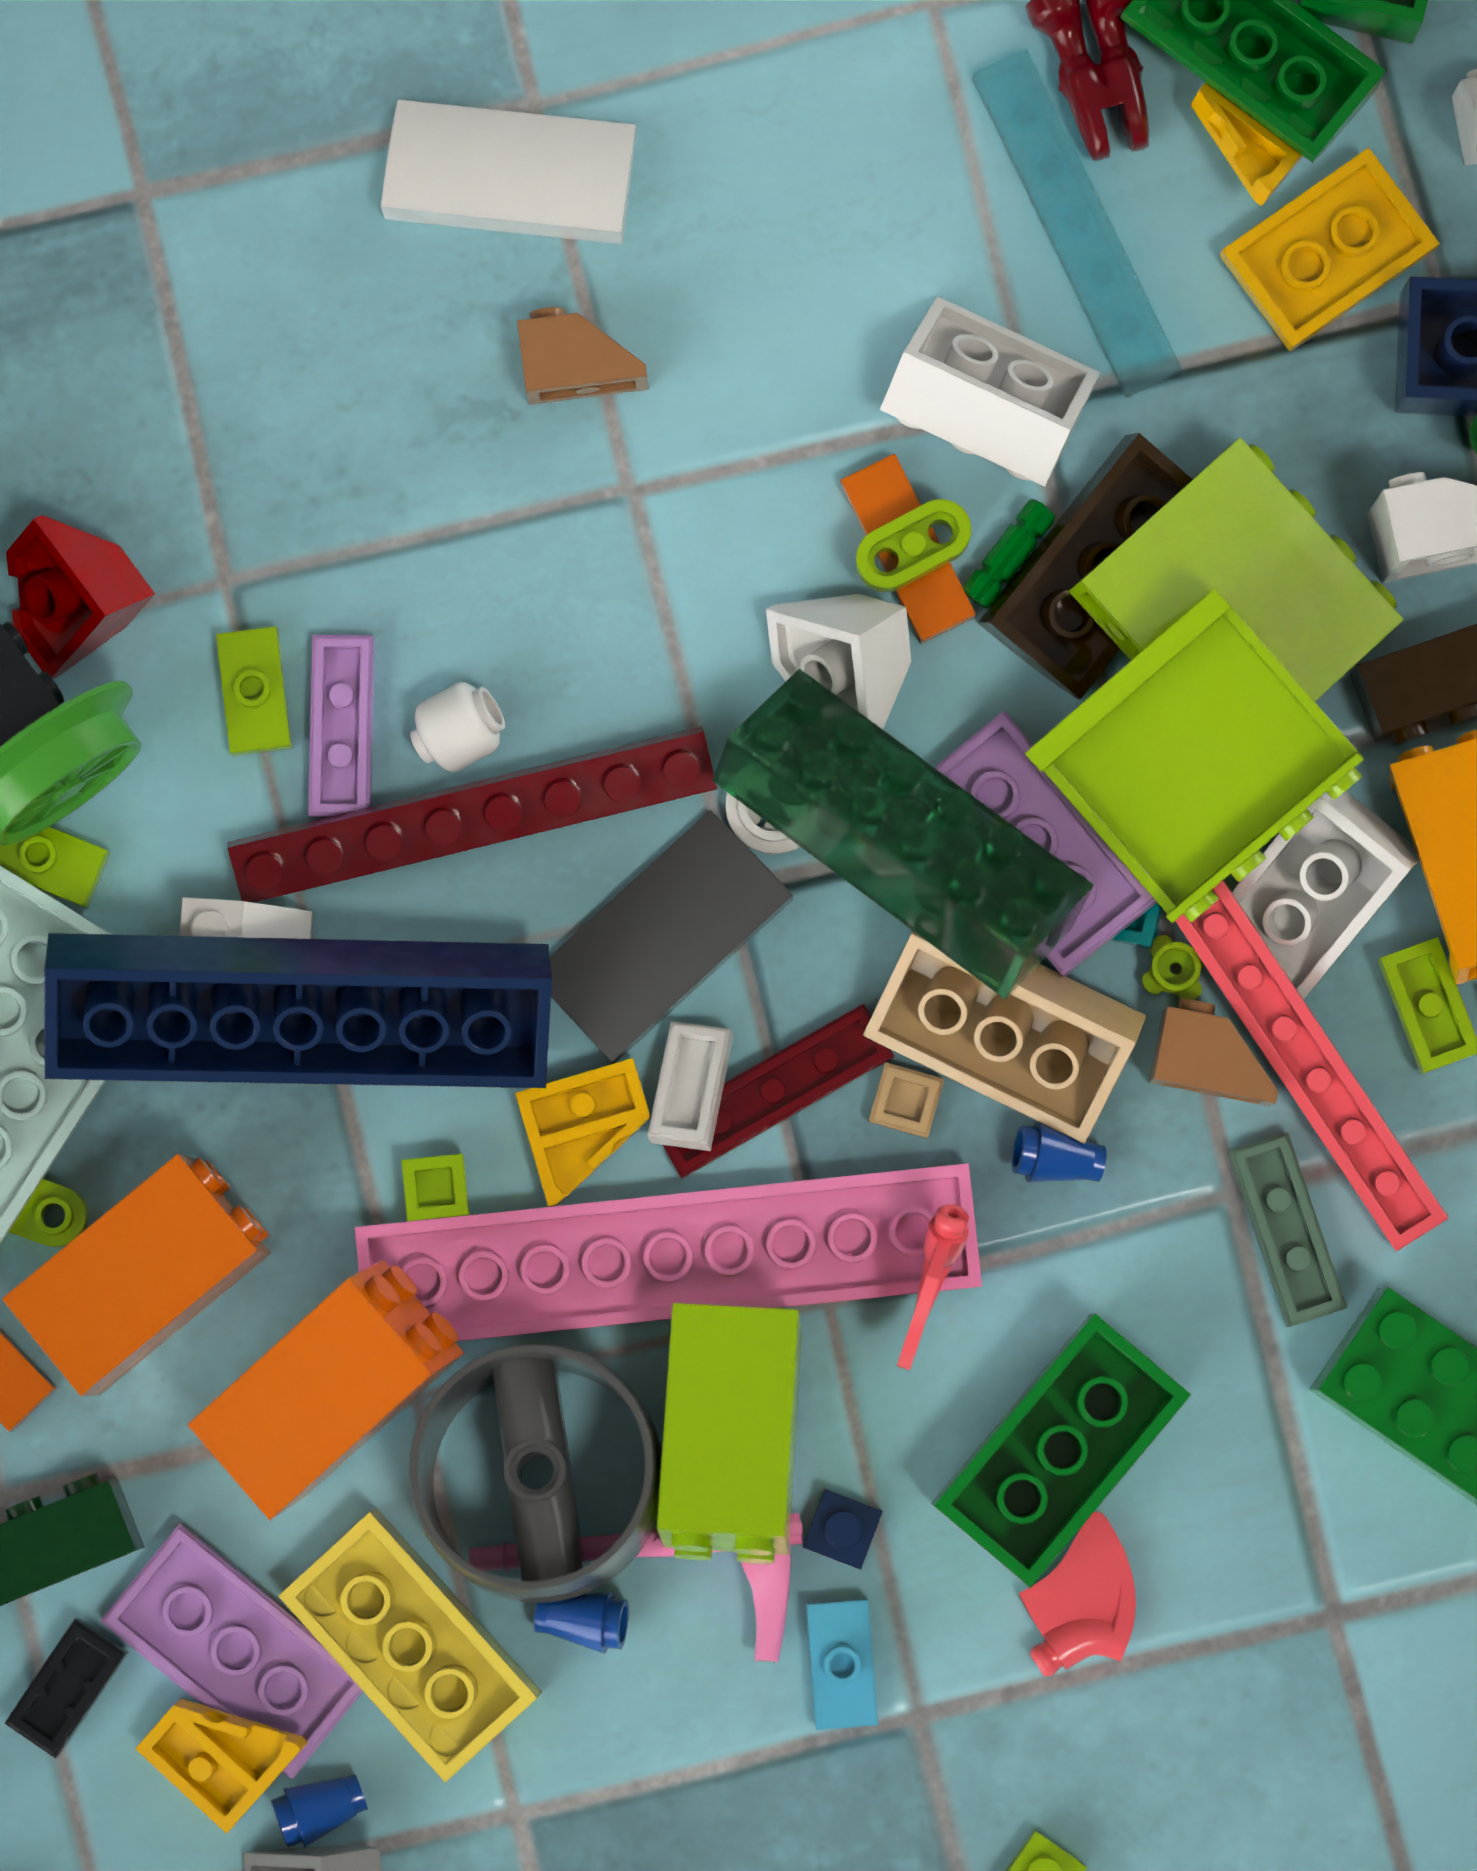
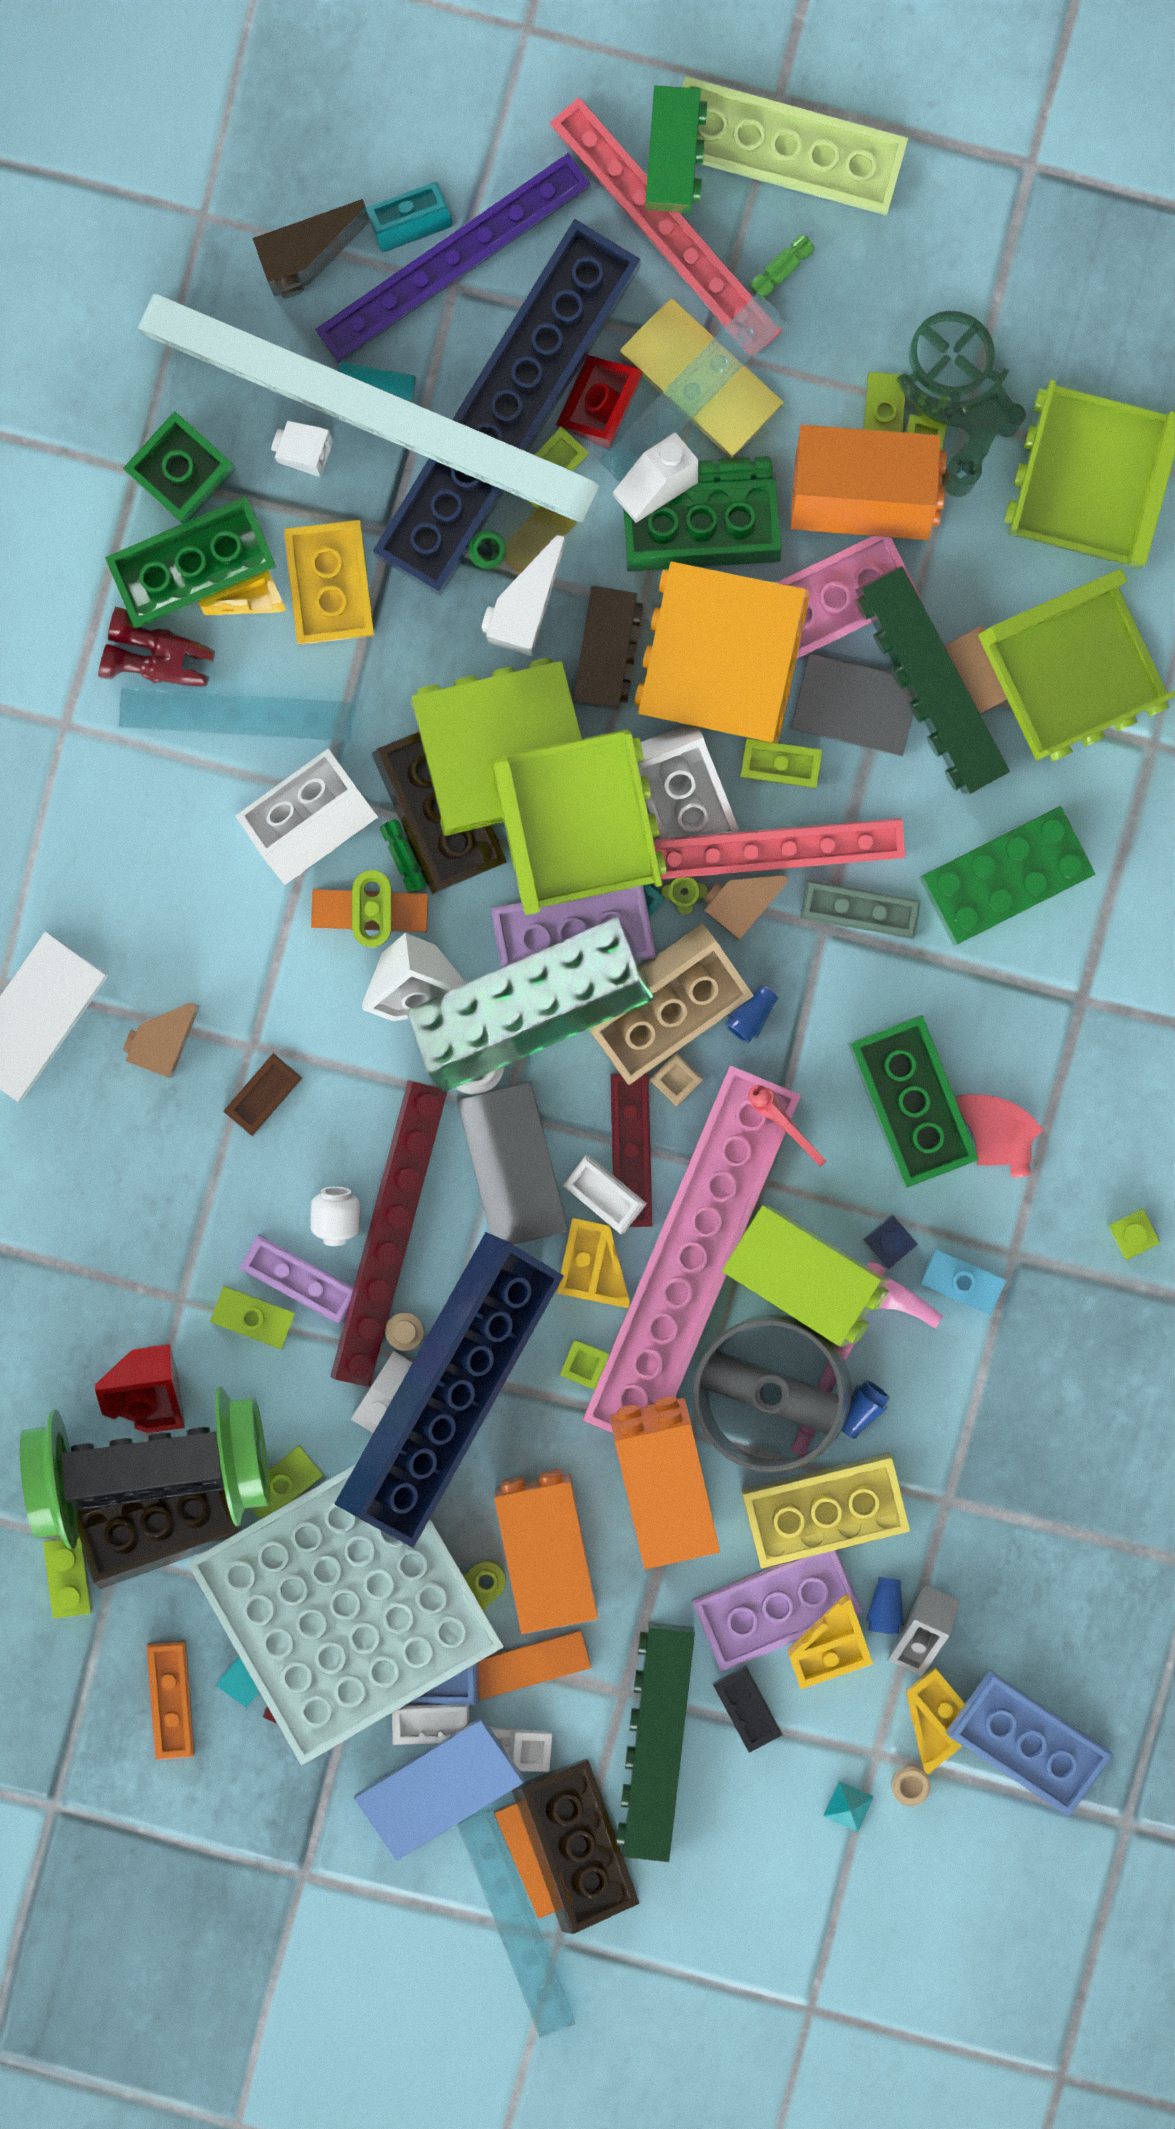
camera: 60 degrees left, 5 degrees up
none -> reddish brown tile [223,1053,303,1136]
none -> tan plate [385,1312,424,1351]

